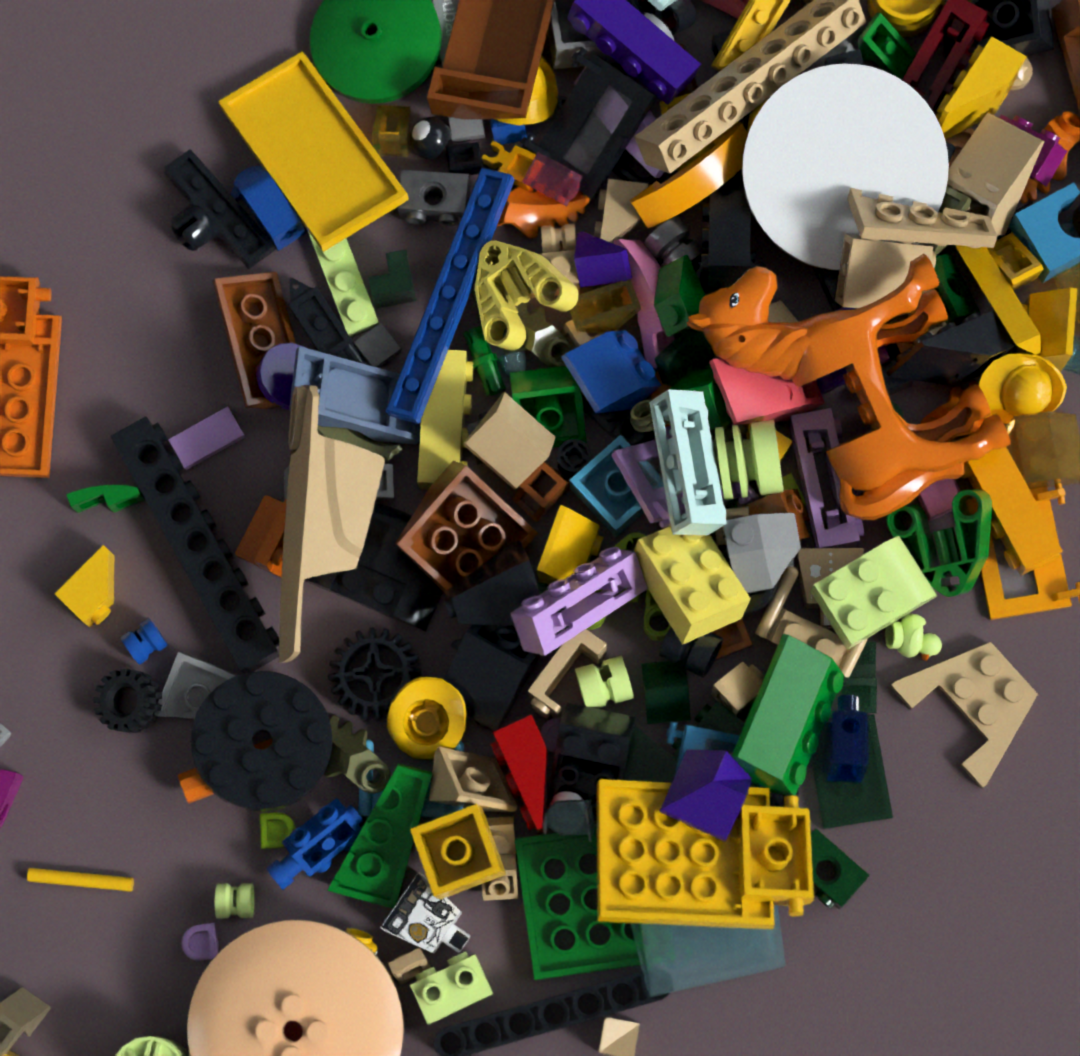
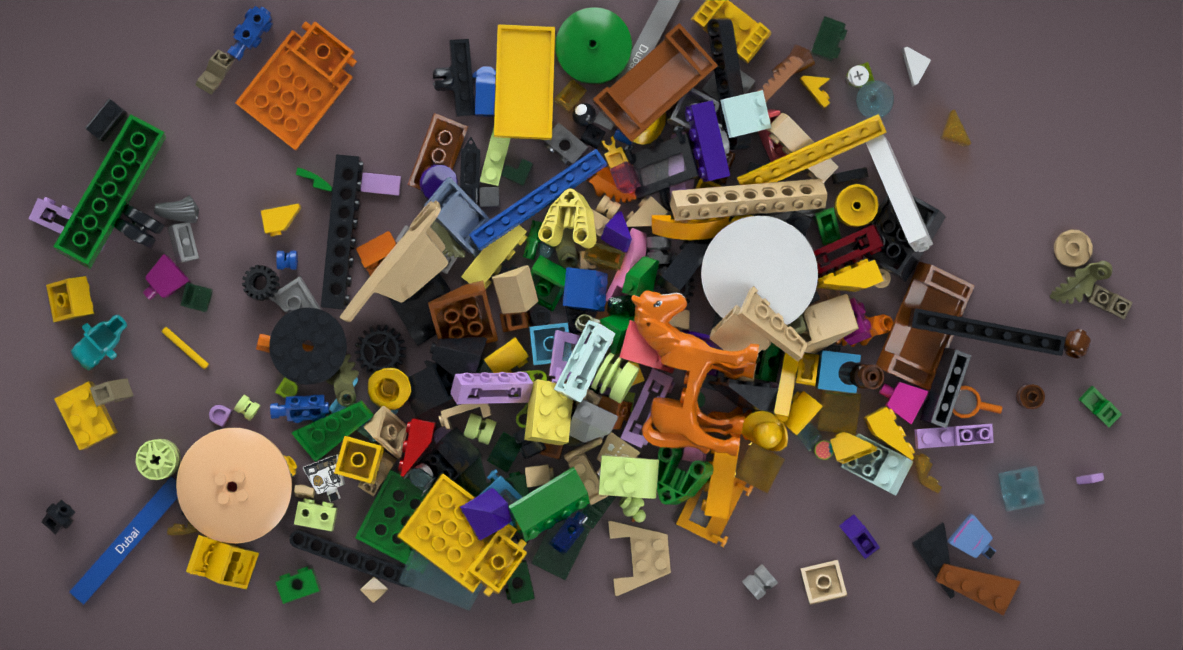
camera: 30 degrees right, 10 degrees up
none -> clear green piece [180,283,213,313]

